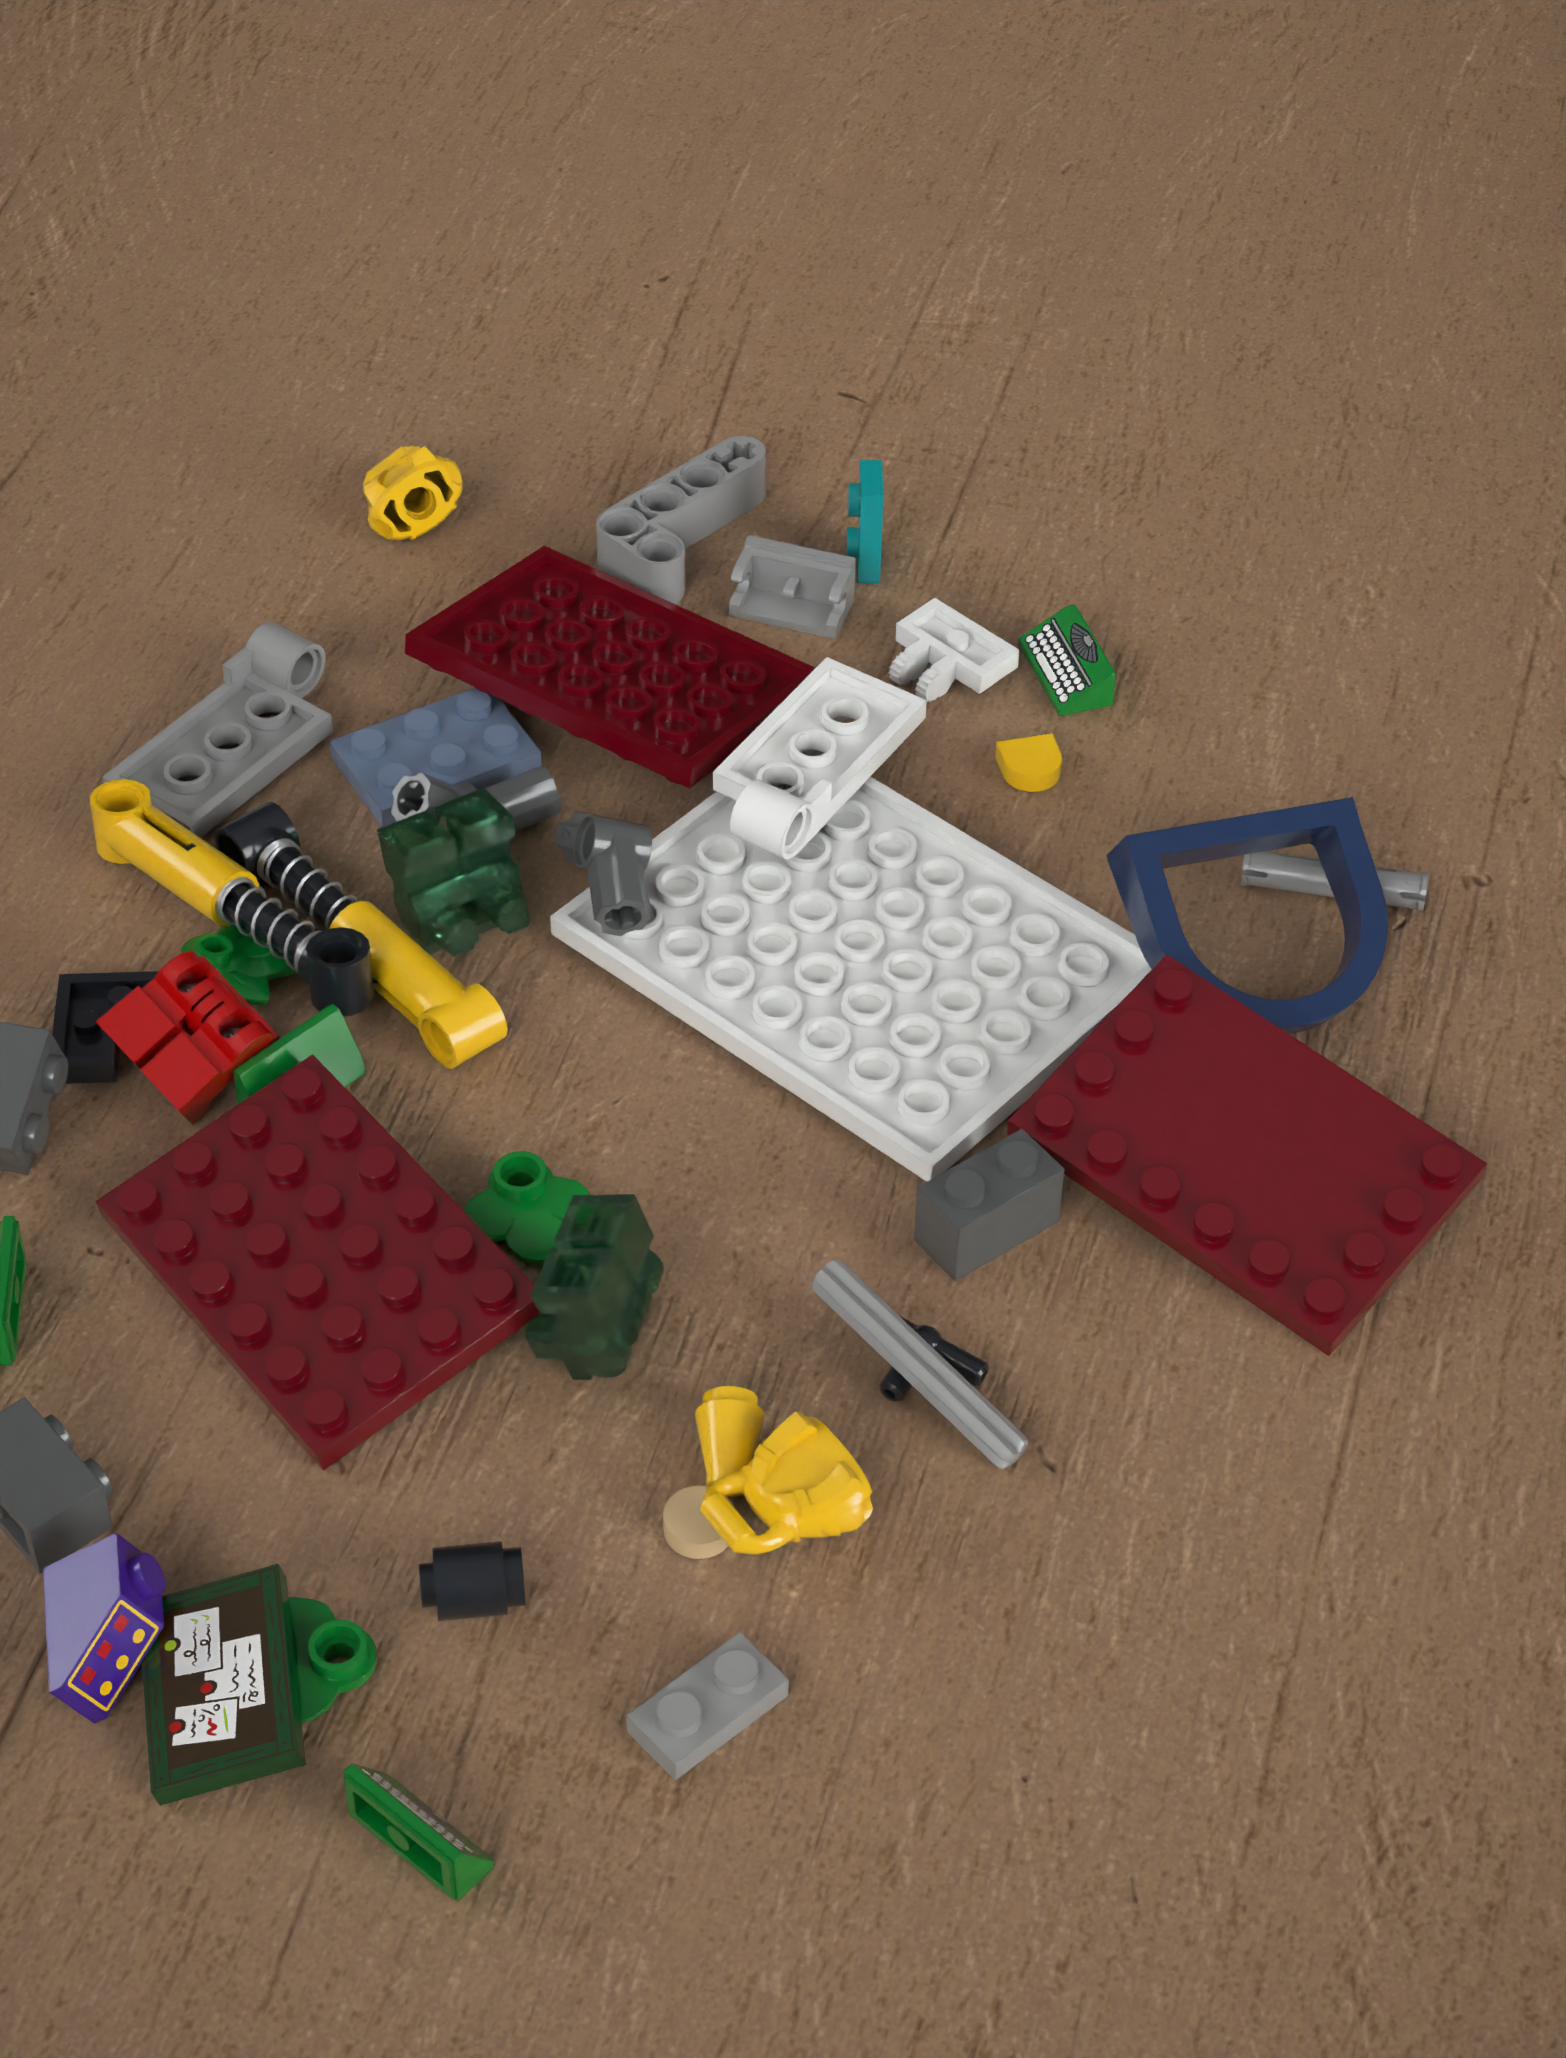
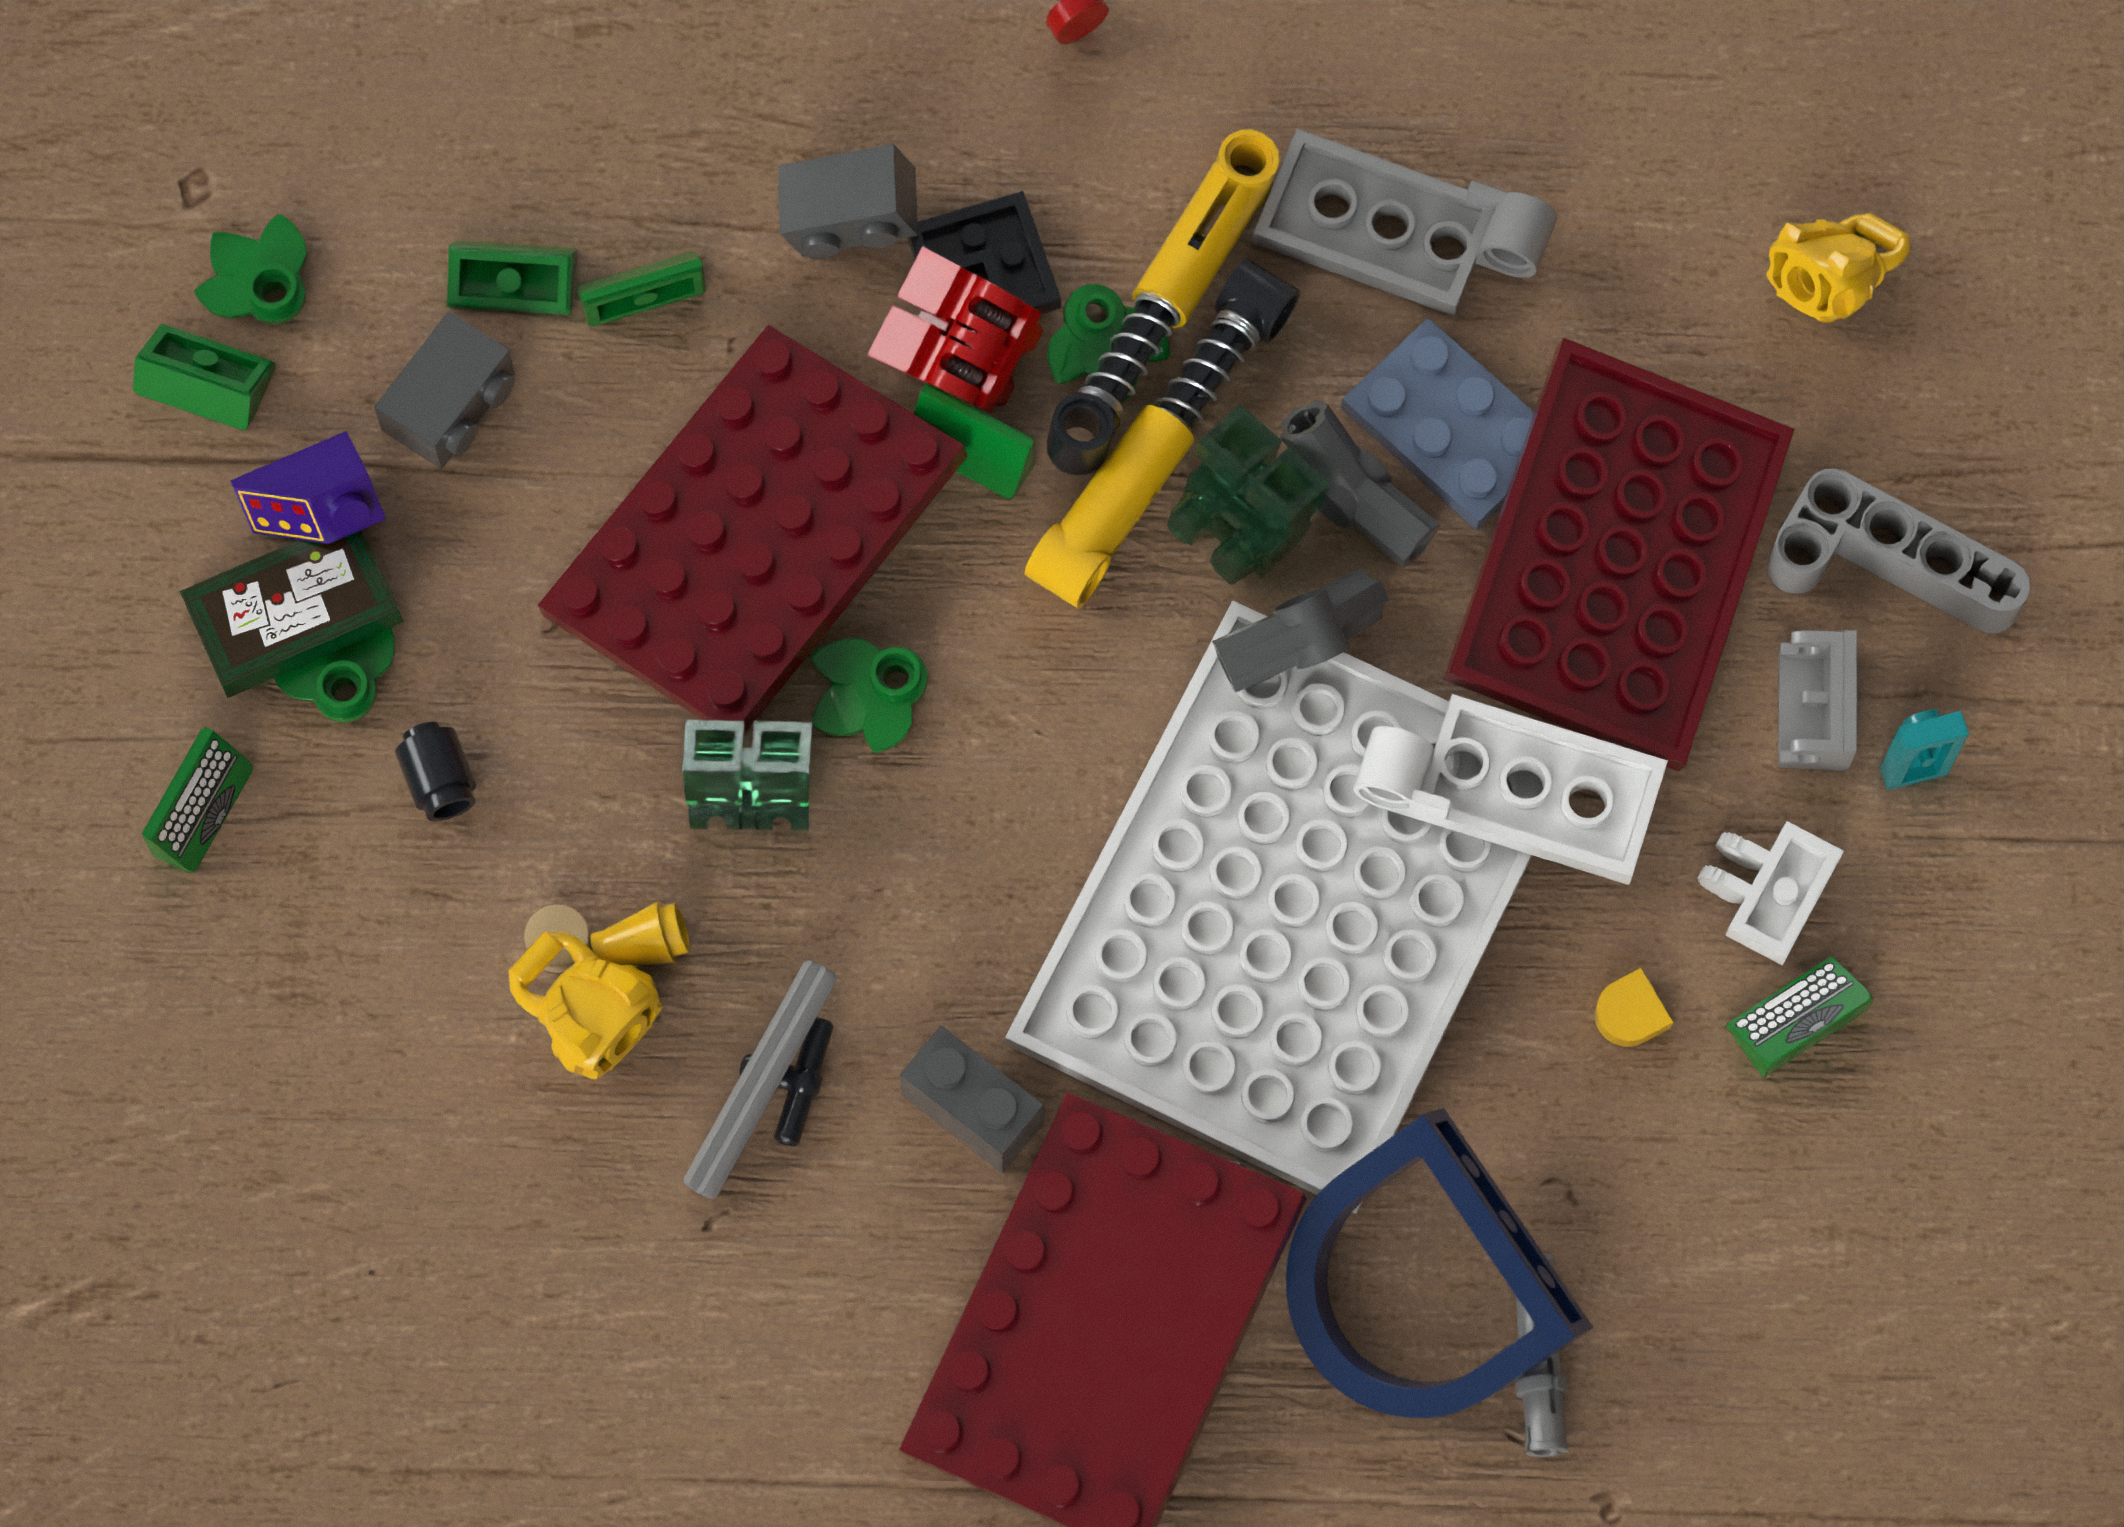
camera: 75 degrees right, 25 degrees up
light grey plate [626,1632,789,1781] -> none

